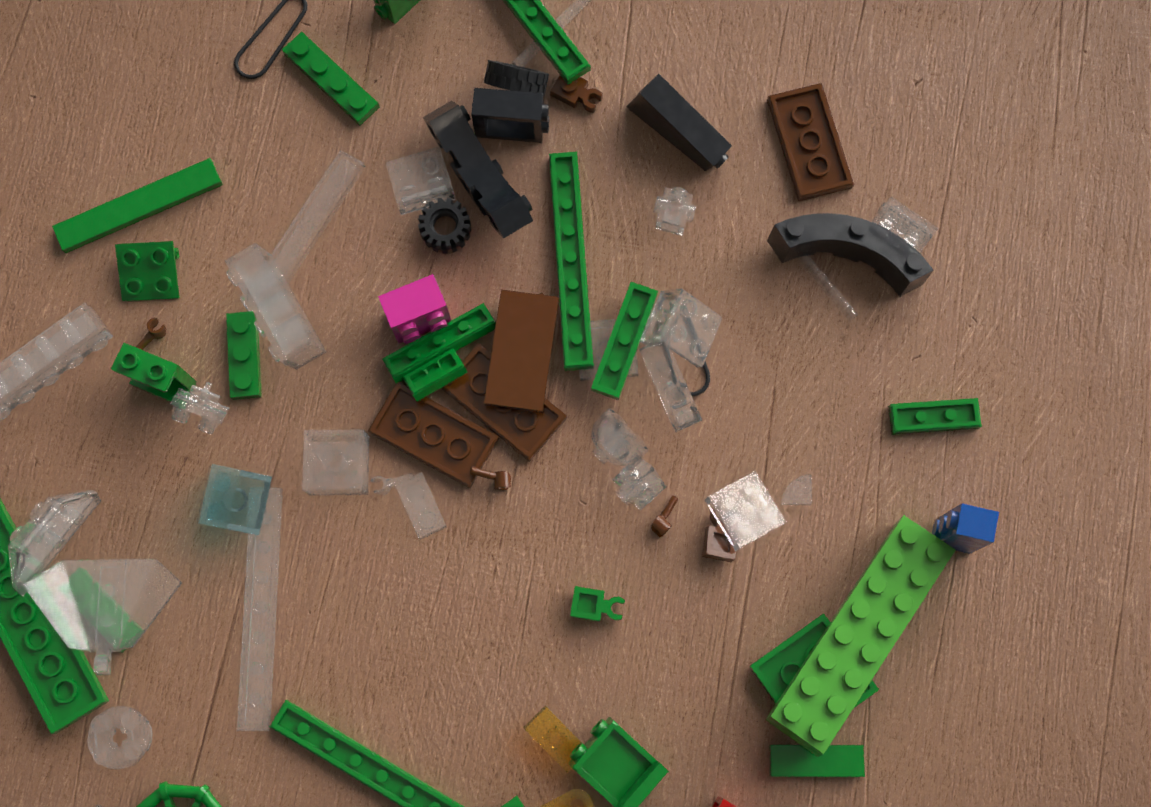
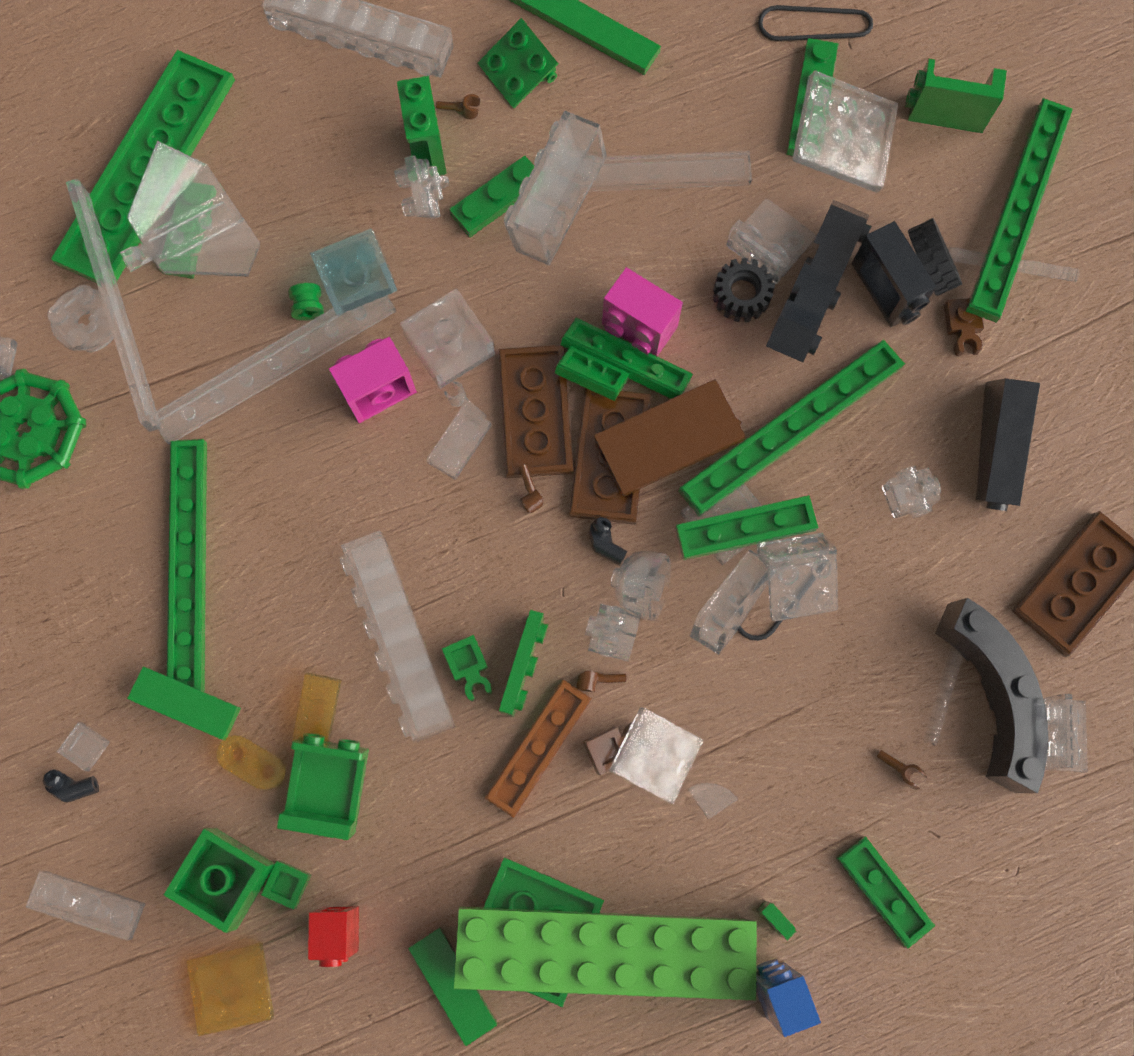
camera: 55 degrees right, 0 degrees up
clear wedge [8,490,101,597] -> none
none -> clear tile [66,179,161,432]
none -> green wheel [288,283,324,321]
none -> dark pink brick [329,336,417,423]
none -> clear brick [339,530,456,742]
none -> dark orange tile [485,679,592,818]
none -> green plate [499,609,548,717]
none -> black arm [589,517,628,566]
none -> green tile [756,901,796,941]
none -> clear plate [792,70,898,193]
none -> reddish brown hand [877,750,927,790]

